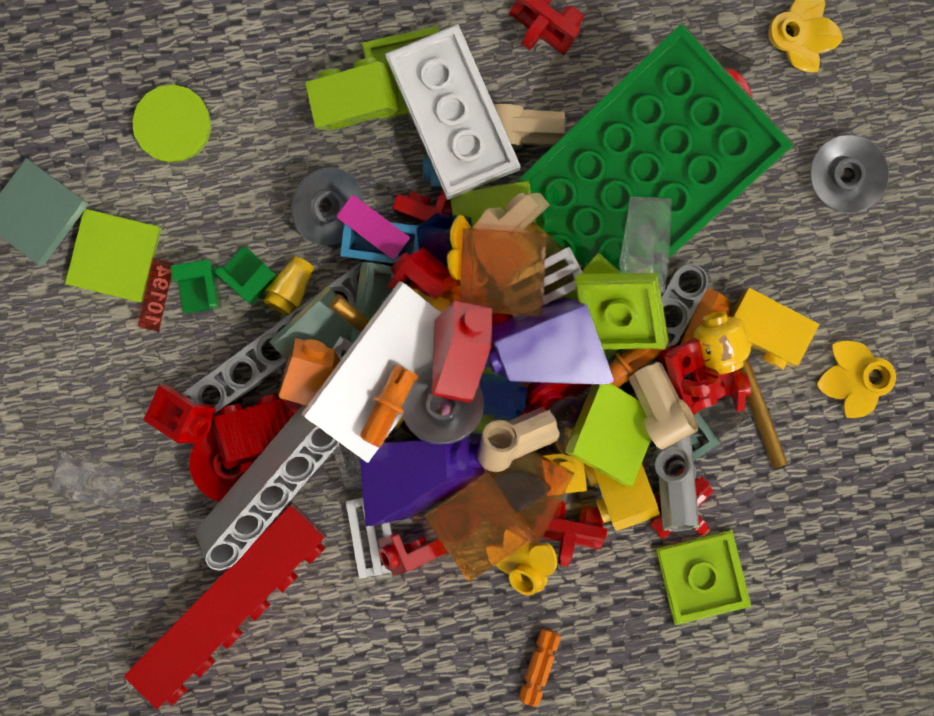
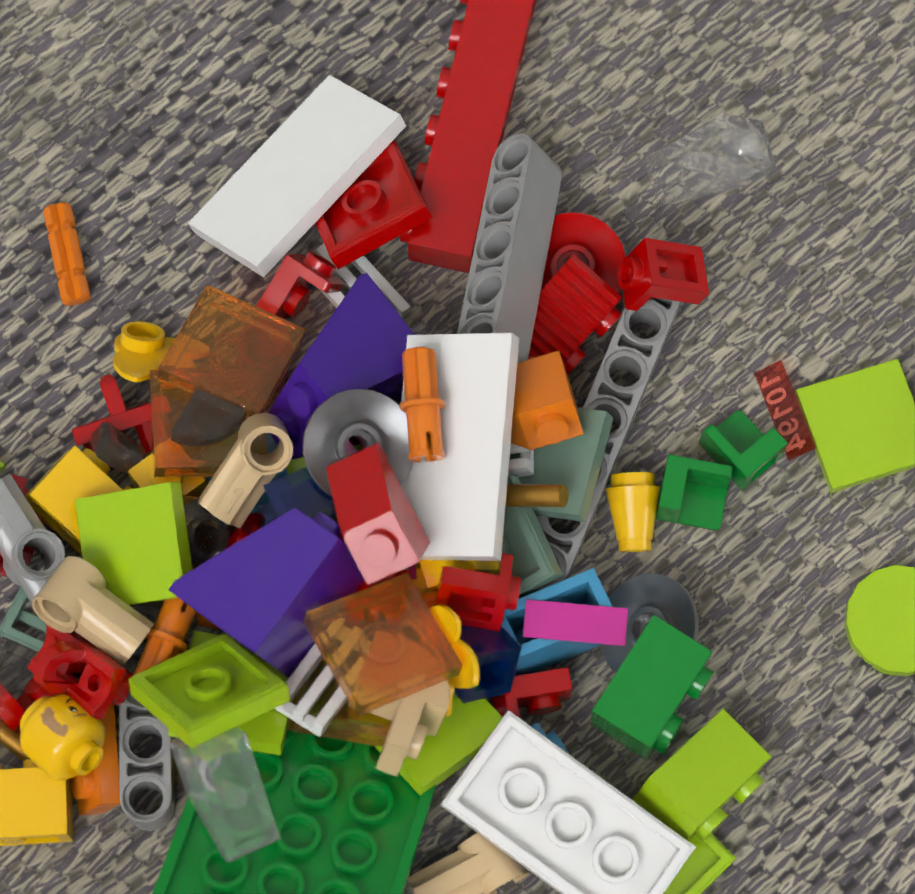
camera: 145 degrees right, 15 degrees down
none -> clear smoke tile [91,421,146,474]
none -> white tile [188,75,406,277]
none -> red tile [315,140,433,270]
none -> green brick [590,615,715,761]

